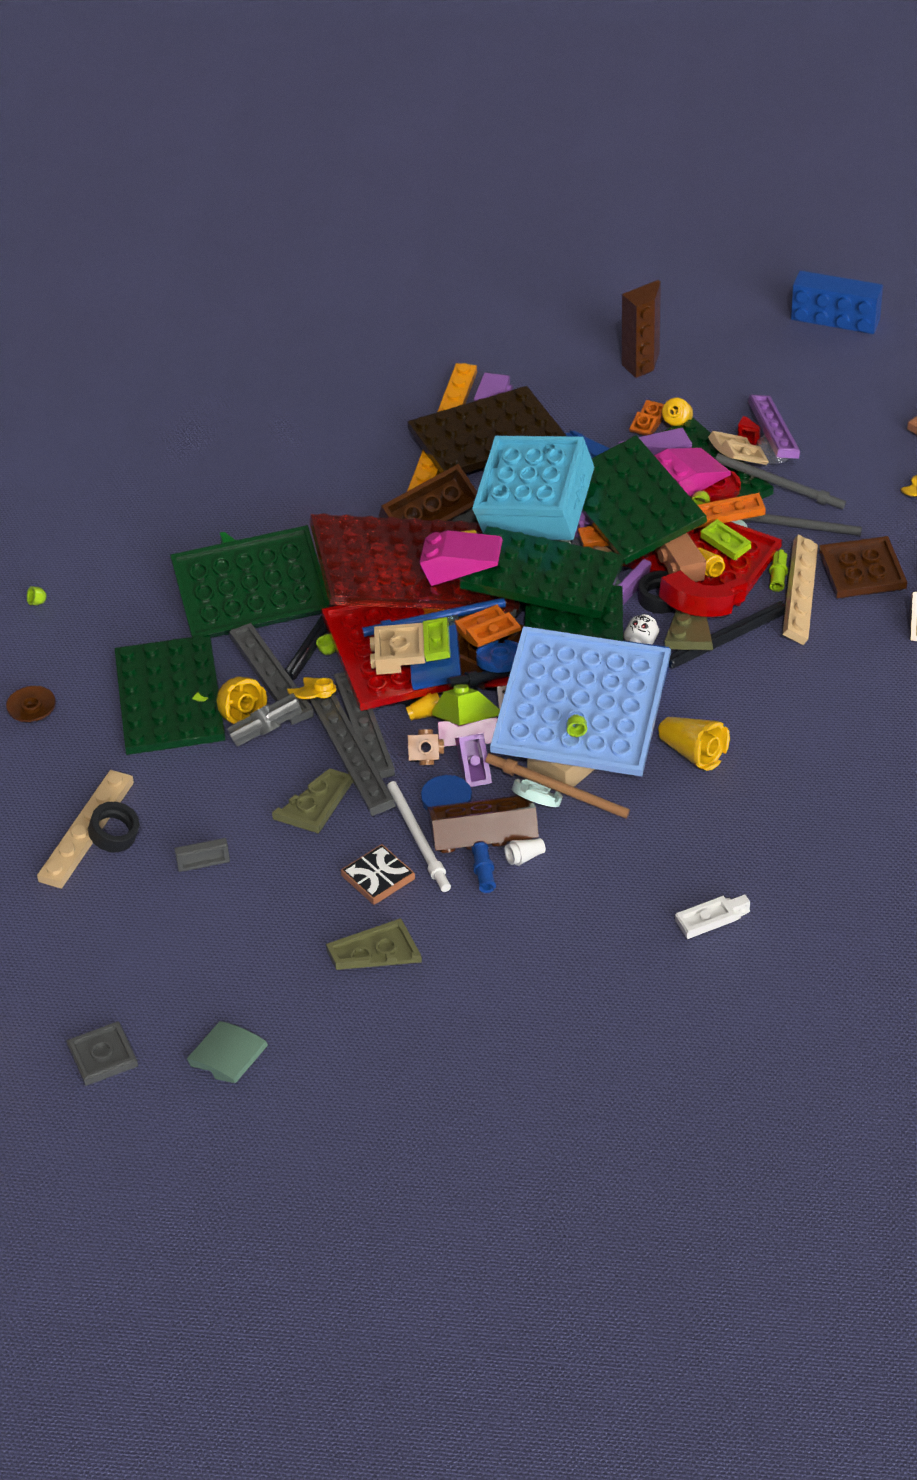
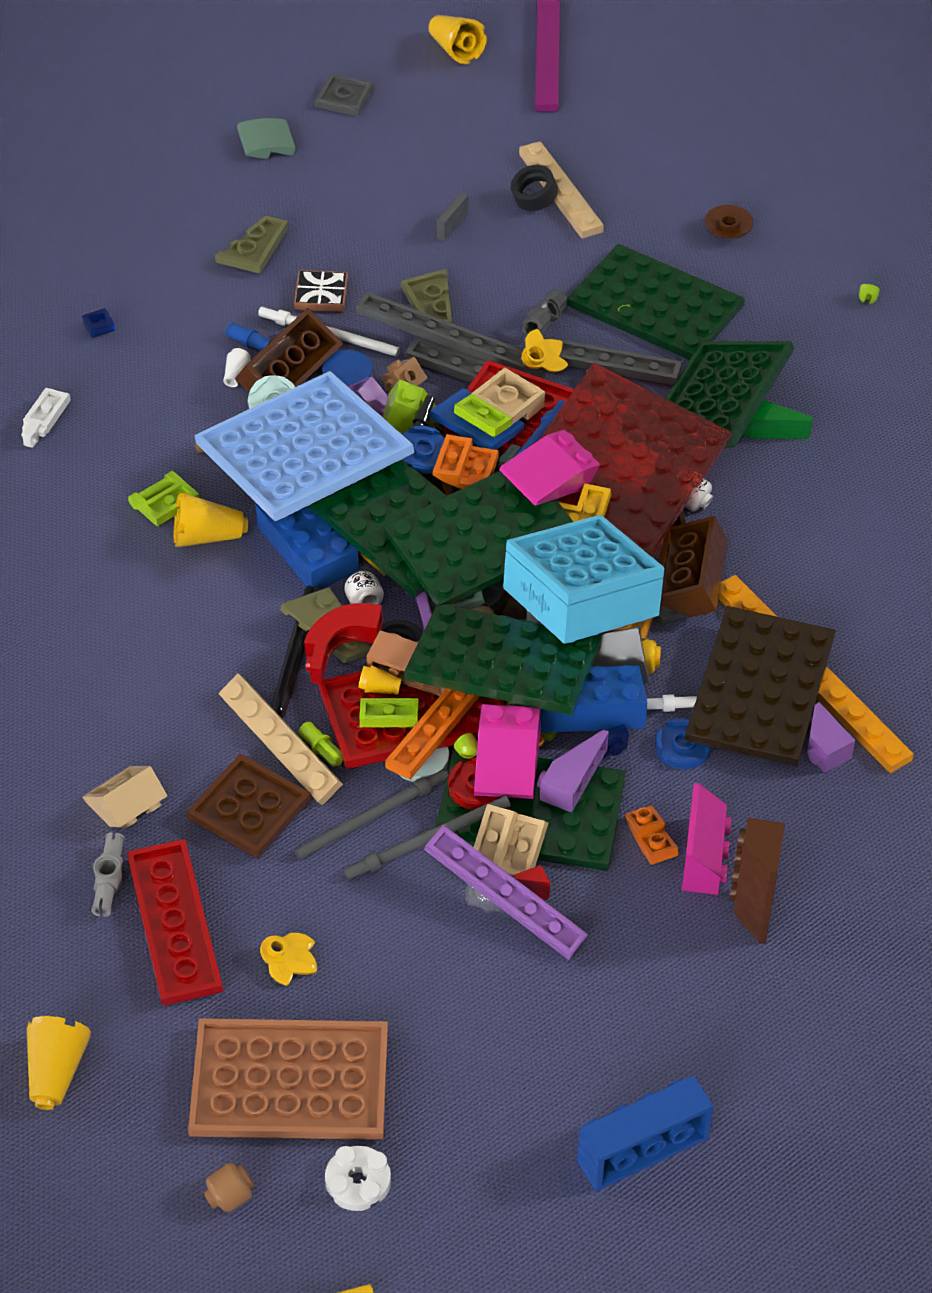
camera: 130 degrees right, 5 degrees up
yellow cylinder [216,676,267,724] -> none
lime hinge [566,714,587,737] -> none
yellow head [662,397,693,427] -> none
none -> clear blue plate [82,308,115,338]
none -> lime plate [128,471,199,527]
none -> dark pink slope [682,783,732,895]

